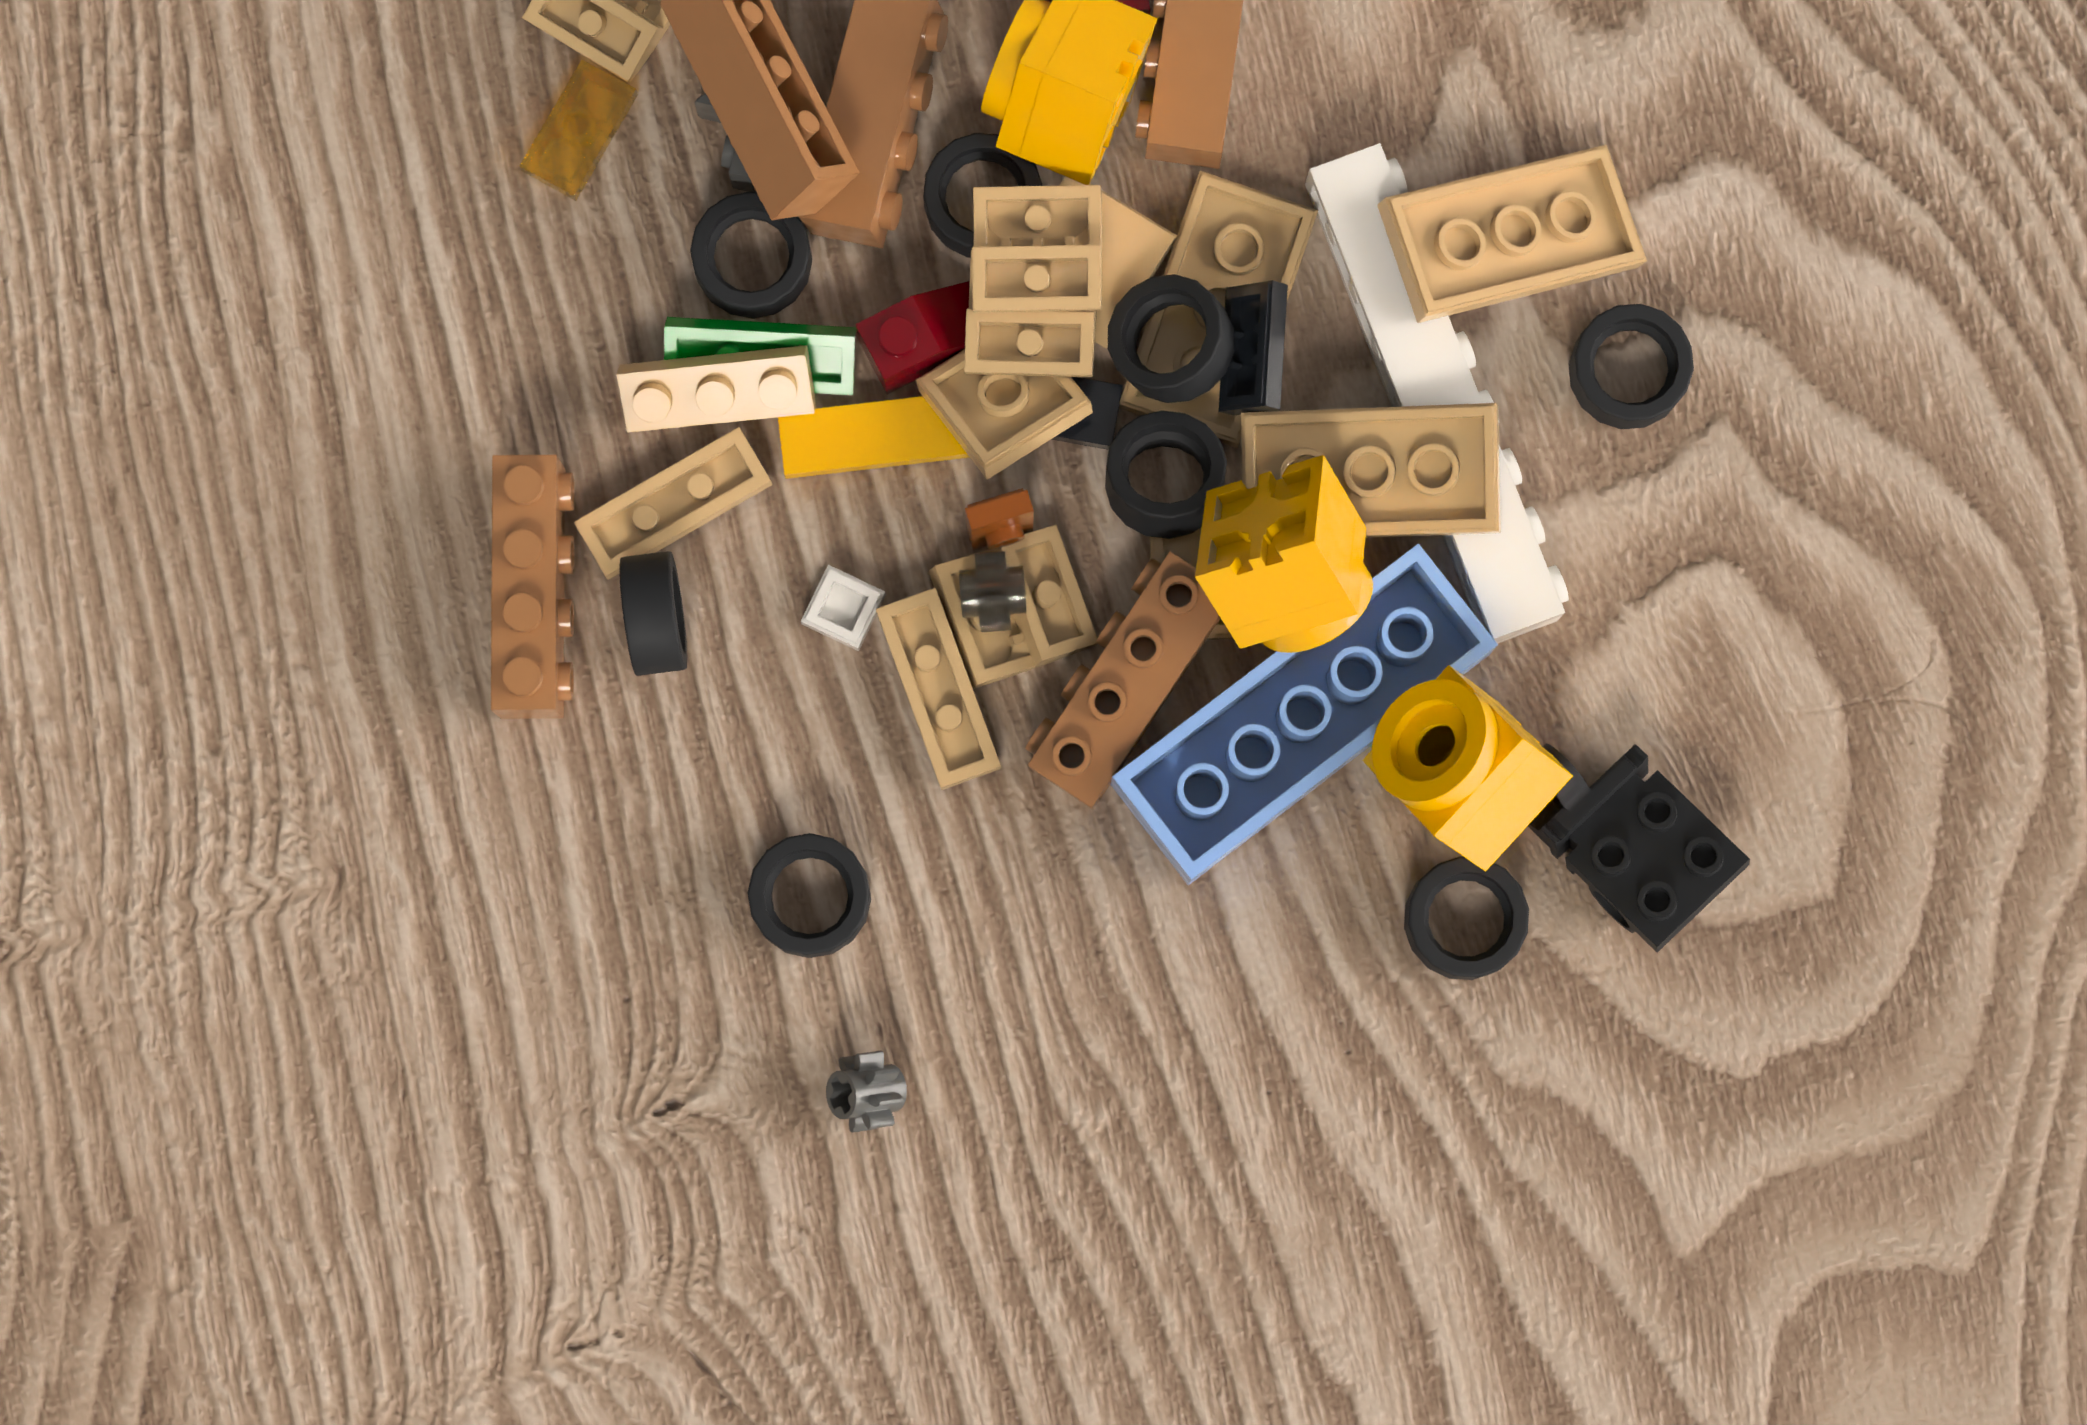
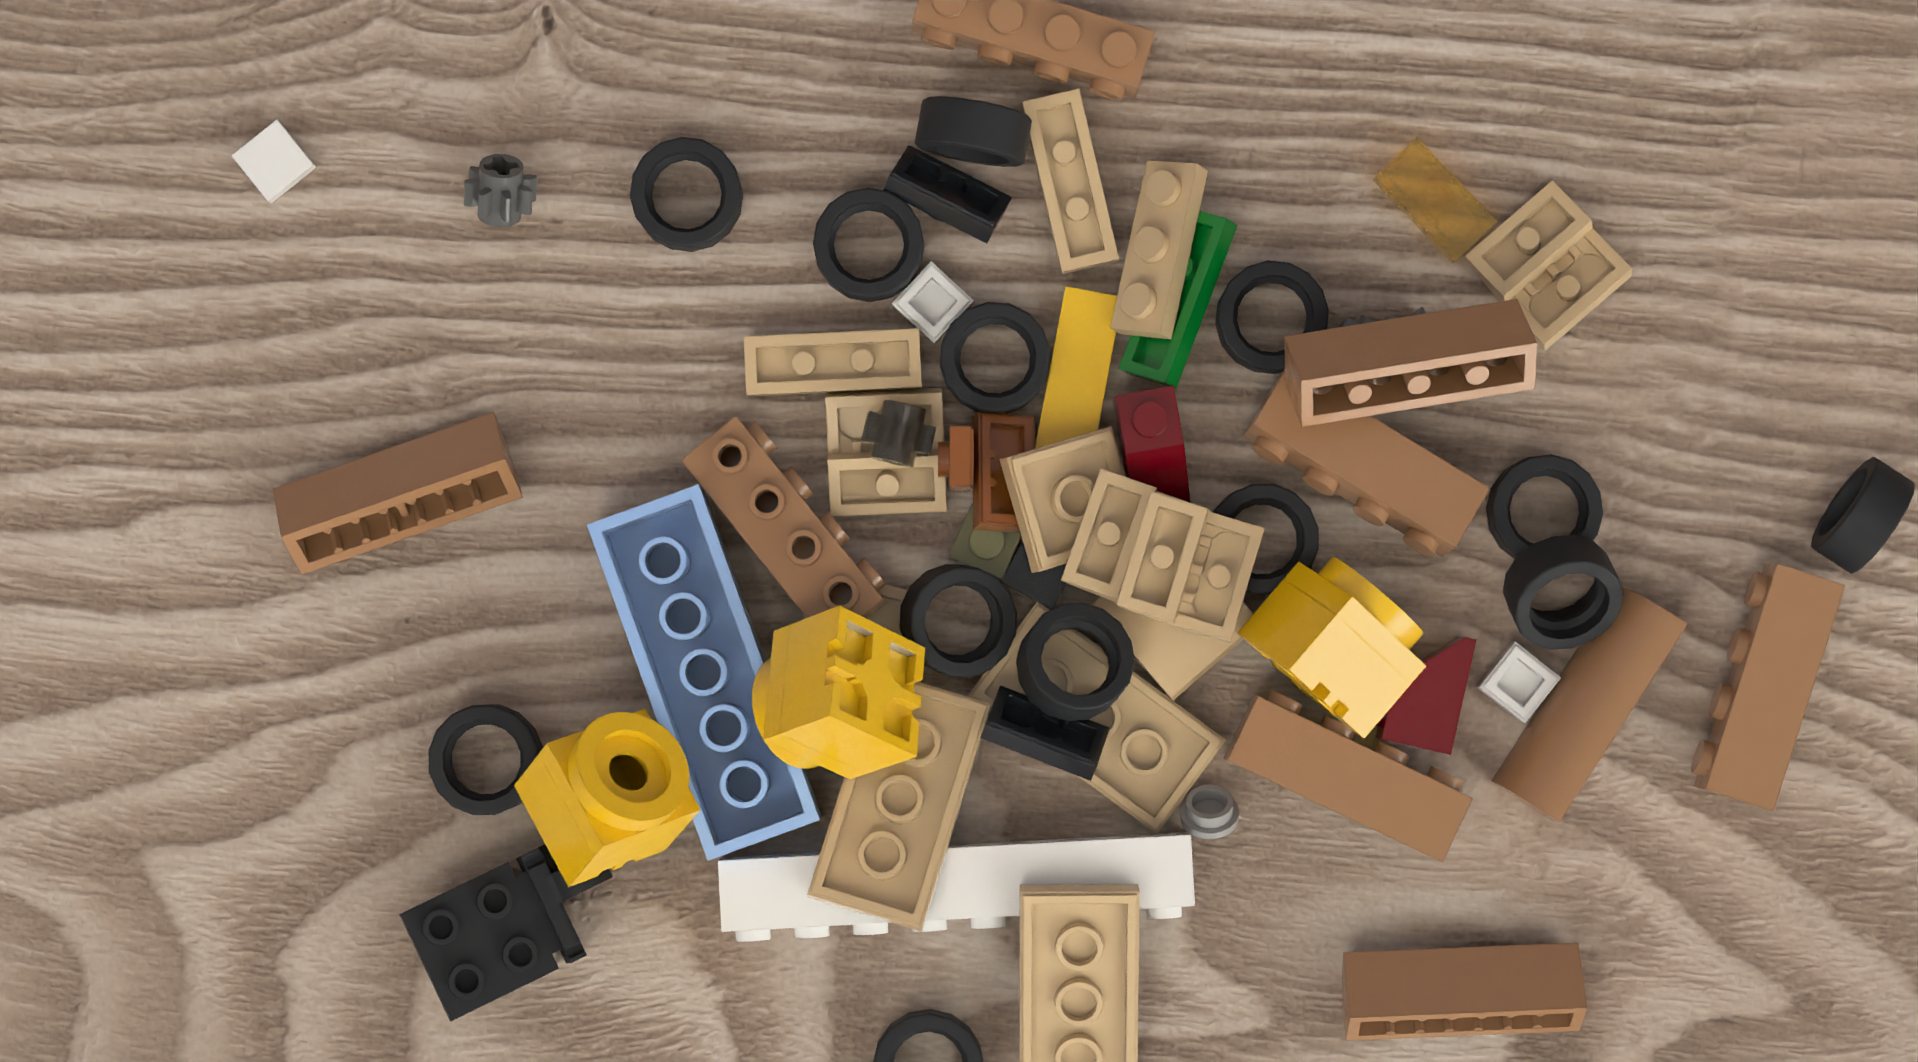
camera: 110 degrees right, 5 degrees up
none -> white tile [232,120,317,203]
none -> medium nougat brick [273,412,523,574]
none -> black tyre [813,187,925,302]
none -> black plate [883,145,1012,244]
none -> black tyre [940,302,1051,414]
none -> olive plate [949,504,1021,580]
none -> dark orange plate [973,411,1035,533]
none -> light grey plate [1180,784,1239,839]

